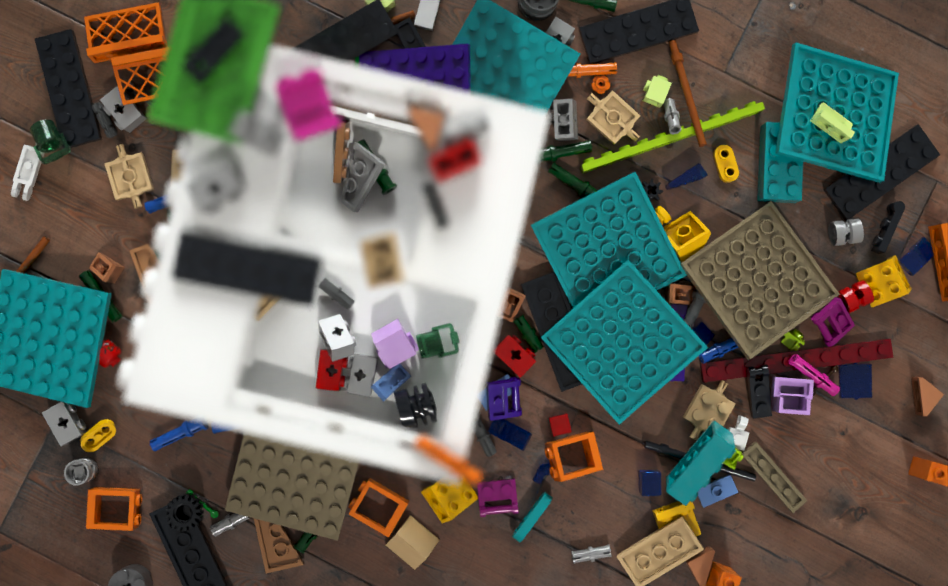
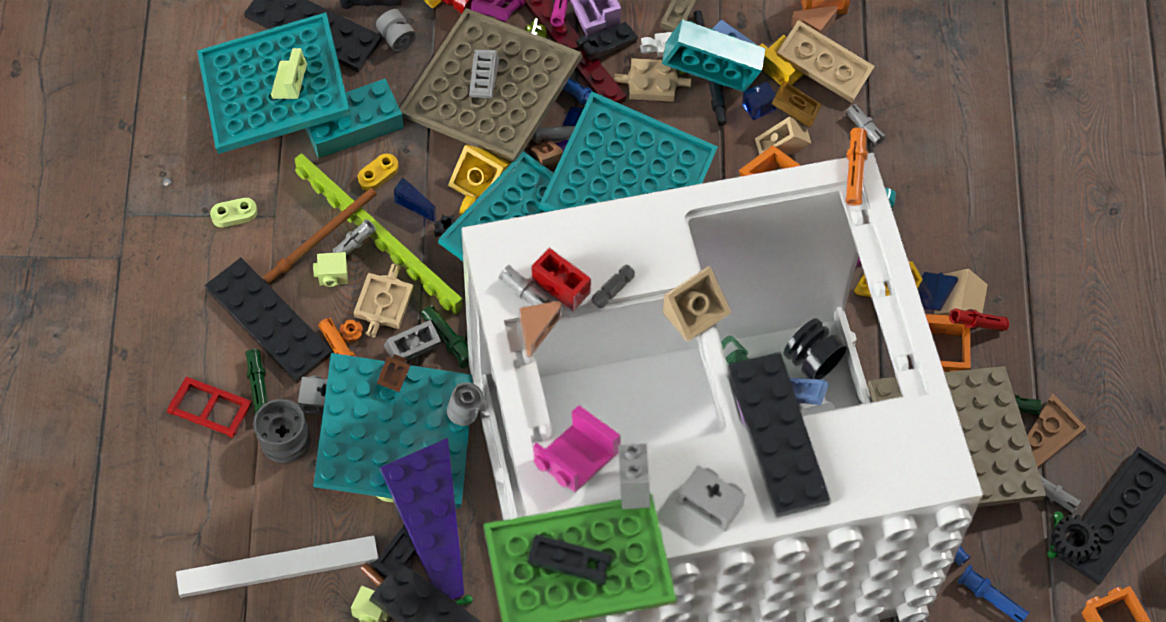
camera: 115 degrees left, 25 degrees down
none -> yellowish green plate [210,198,257,227]
none -> reddish brown bracket [377,354,410,392]
none -> light grey slope [469,50,499,98]
none -> tan slope [755,117,811,155]
none -> pearl gold plate [771,81,821,127]
none -> clear blue piece [917,272,958,311]
none -> red pin [949,308,1009,332]

